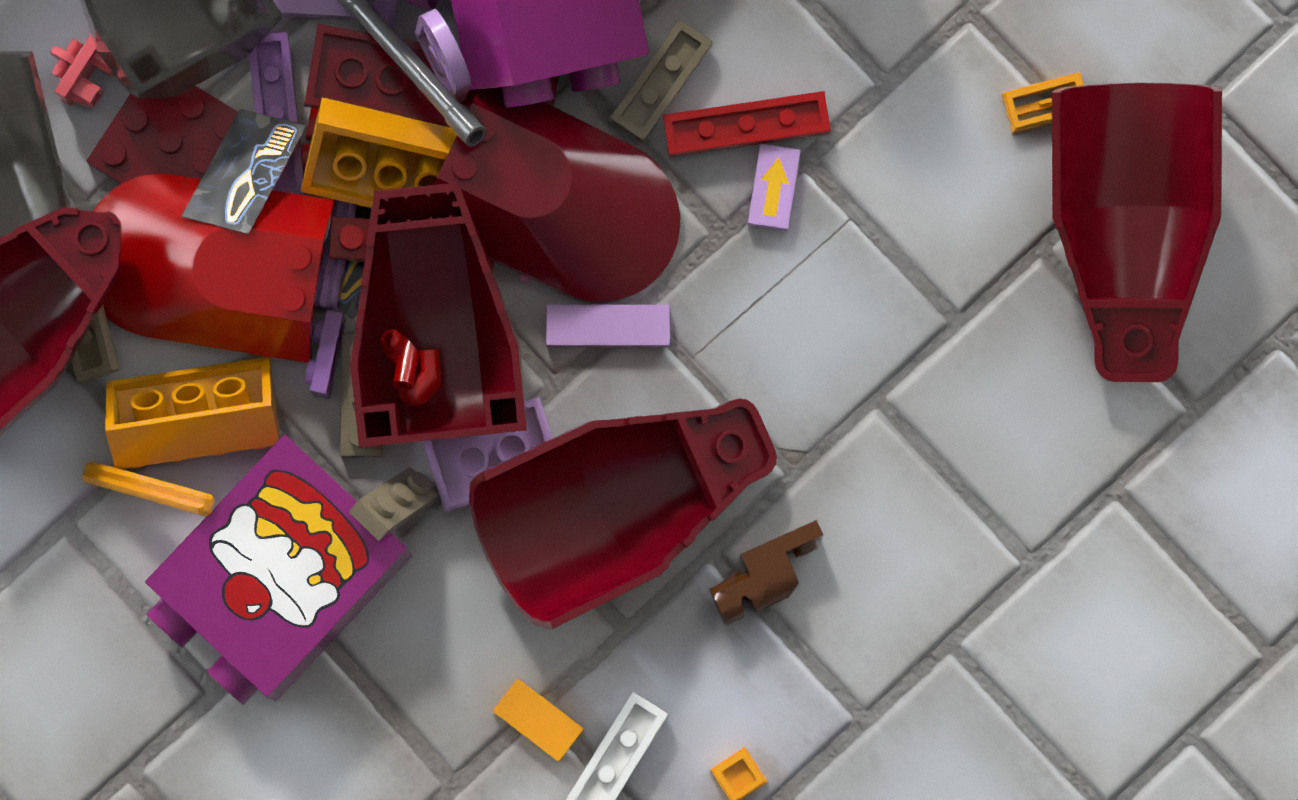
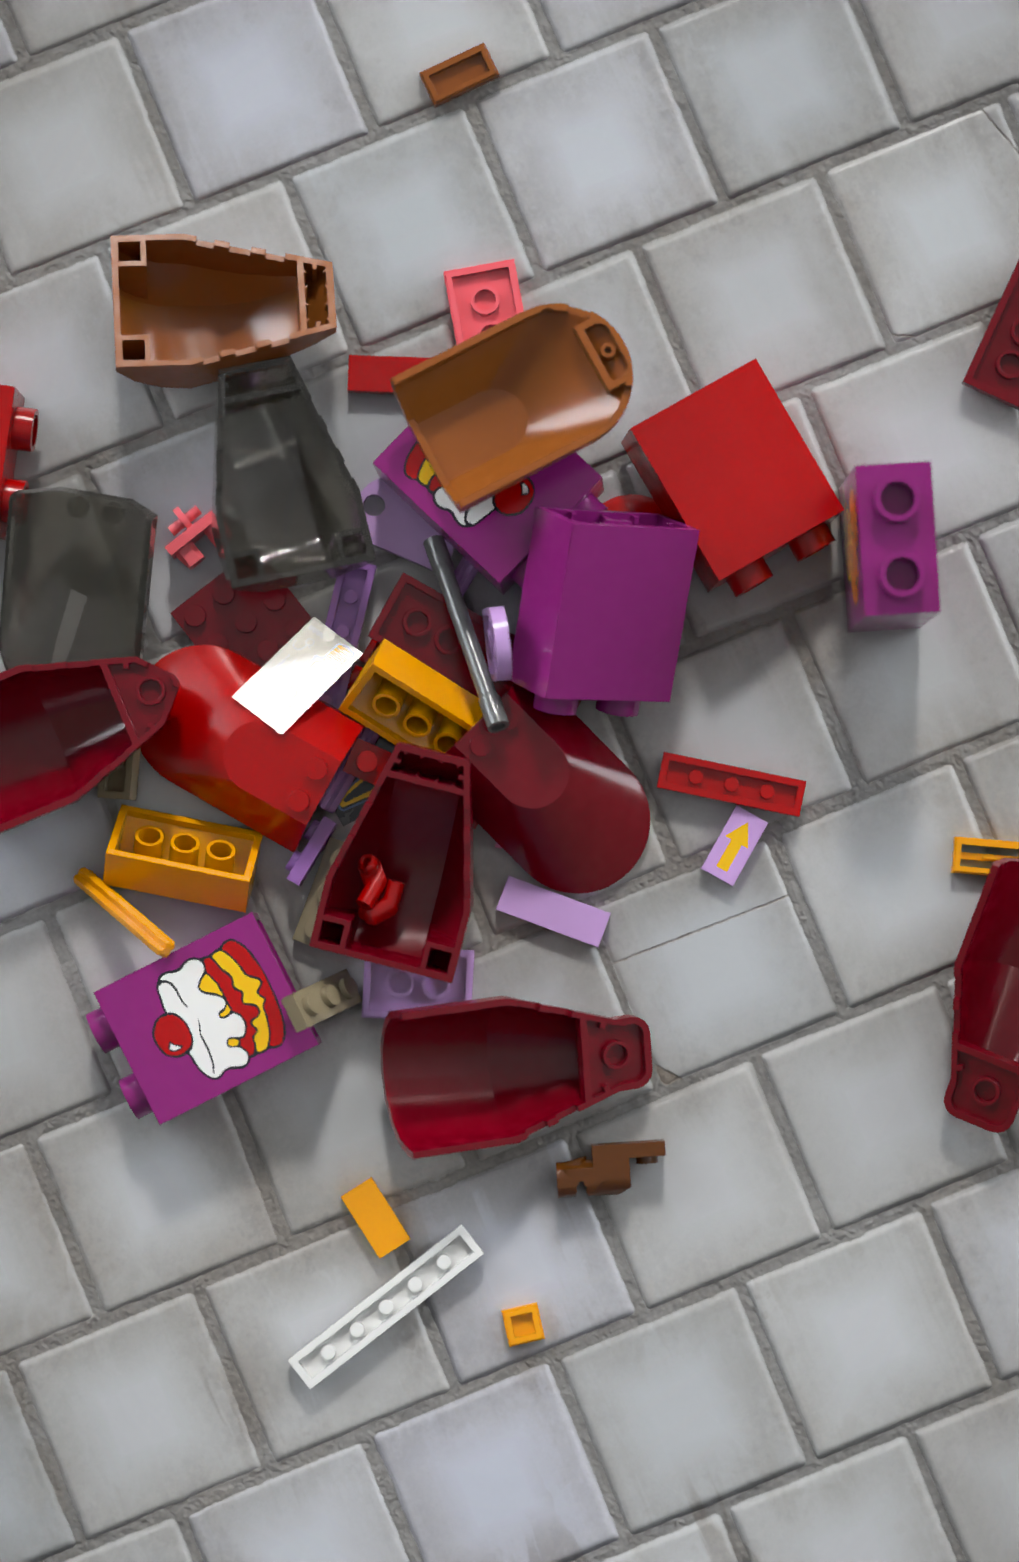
camera: 20 degrees right, 5 degrees up
dark tan plate [610,19,713,144] -> none

